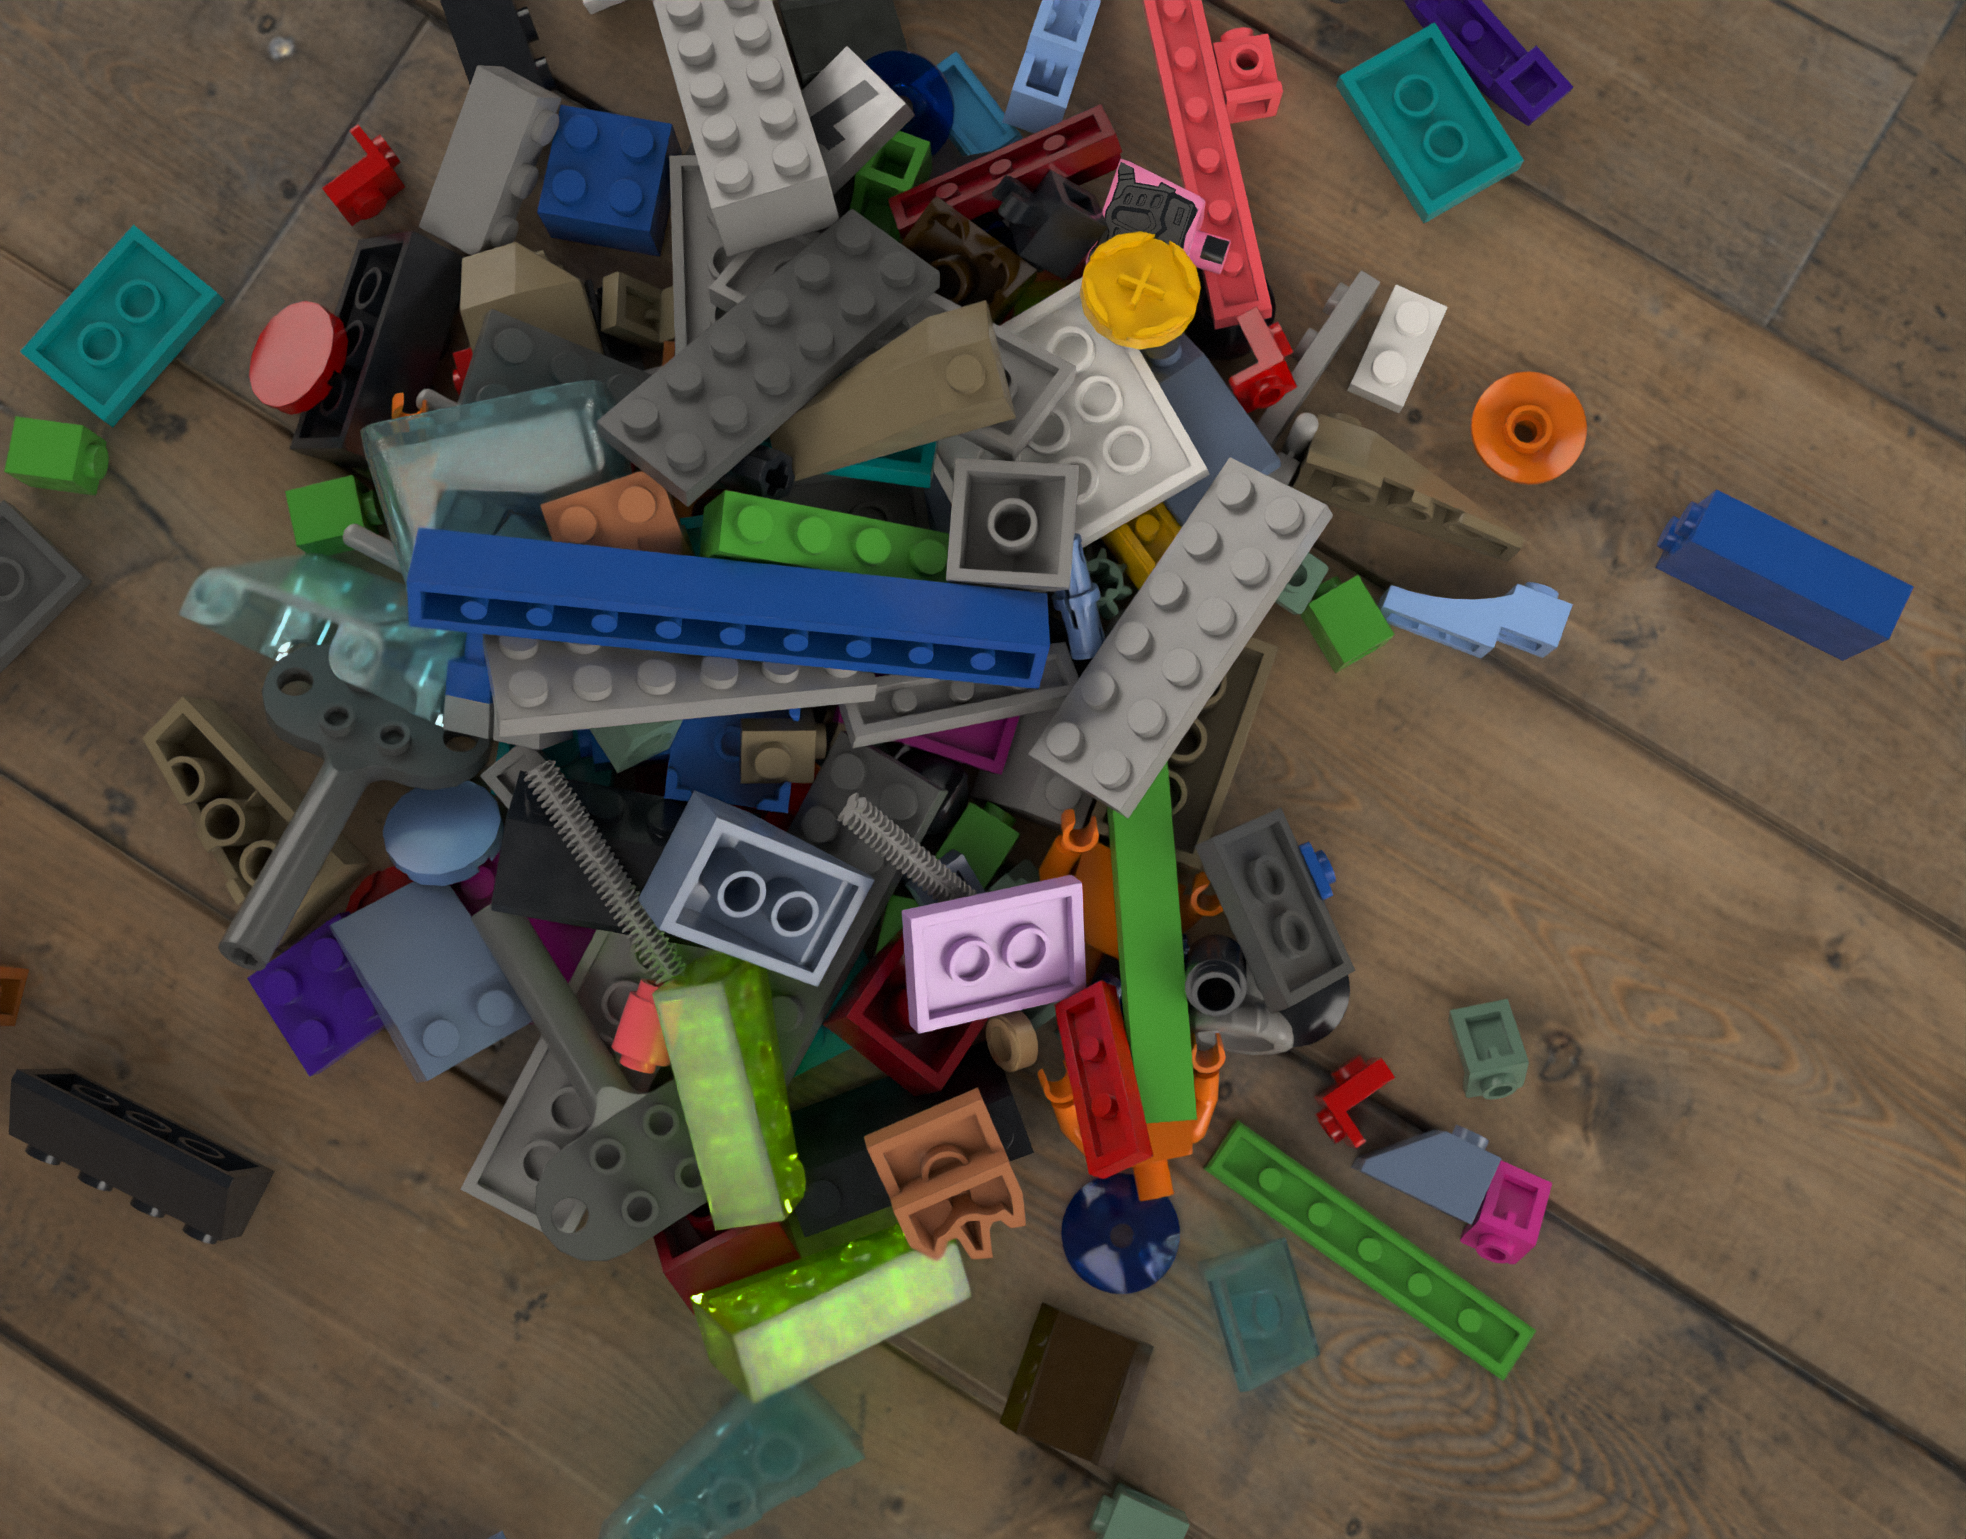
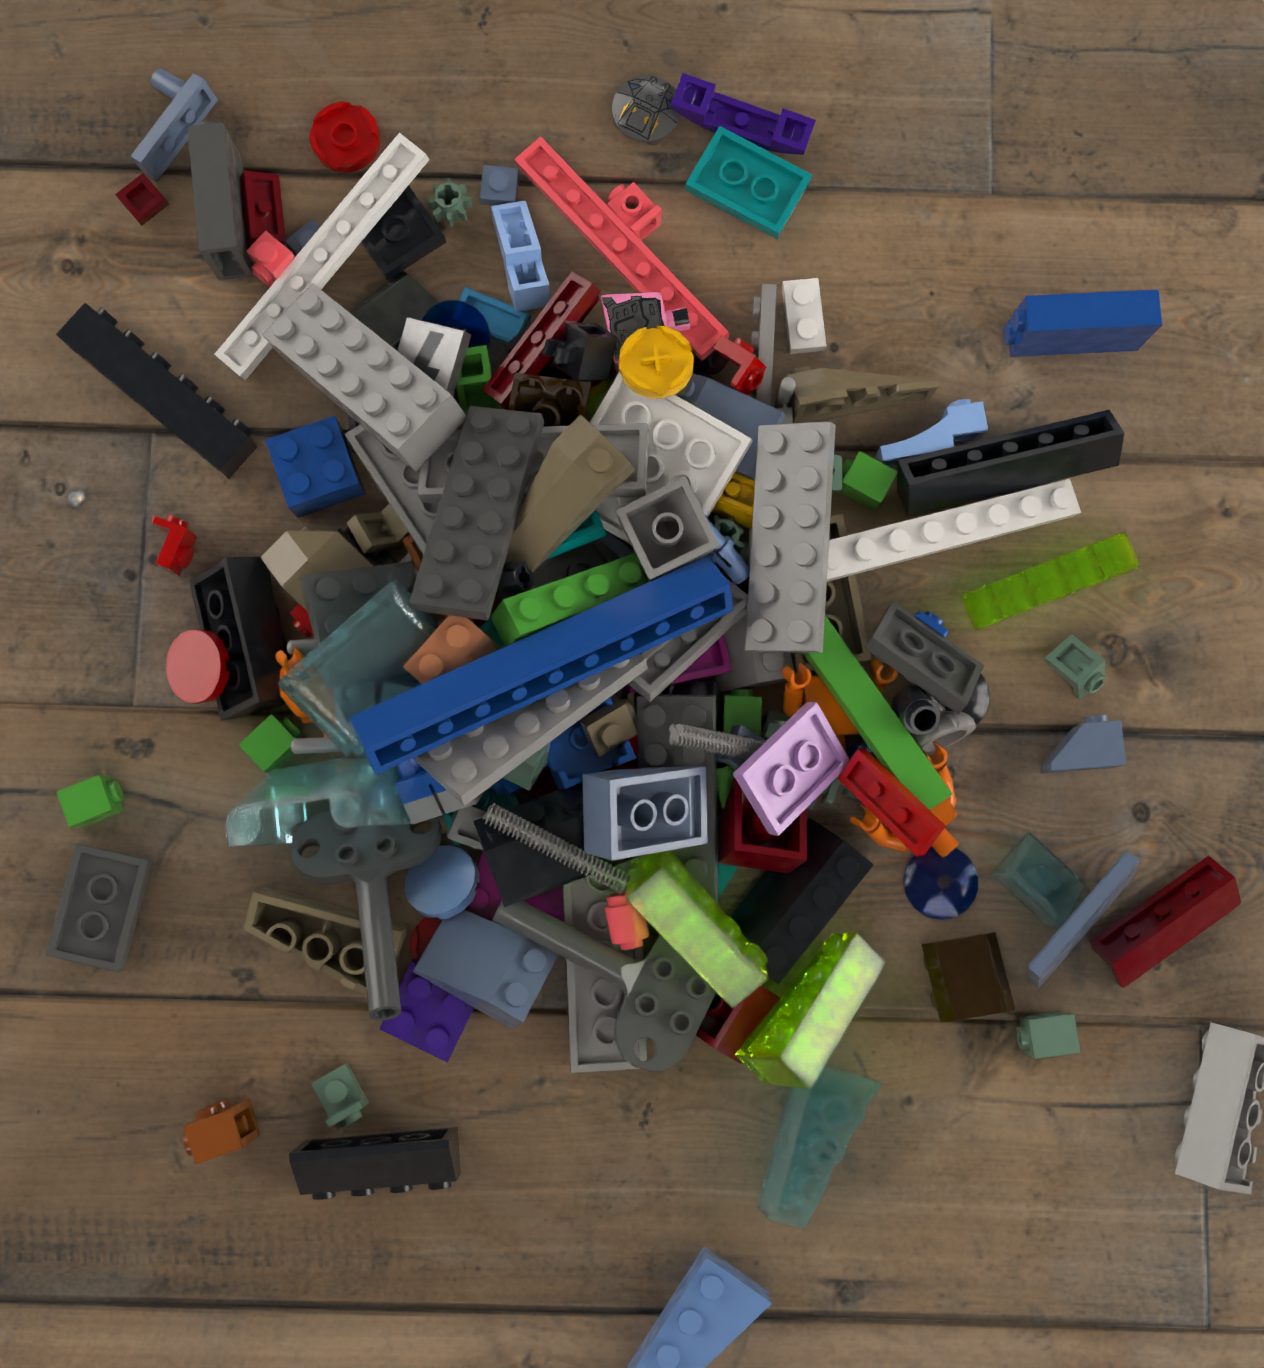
camera: 35 degrees left, 0 degrees up
teal plate [20,224,225,427] -> none
light grey brick [419,65,562,255] -> none
nougat plate [864,1088,1026,1262] -> none
tan tile [986,1010,1038,1072] -> none
bright green tile [1203,1120,1536,1381] -> none
red bracket [1314,1054,1395,1149] -> none
dark pink bracket [1460,1160,1552,1264] -> none
orange dish [1471,371,1587,485] -> none
none -> sand green bracket [311,1062,369,1128]
none -> white plate [827,479,1081,582]
none -> black brick [897,409,1124,516]
none -> clear neon green beam [961,532,1141,631]
none -> sand blue tile [1028,851,1140,989]
none -> dark red panel [1089,855,1241,988]

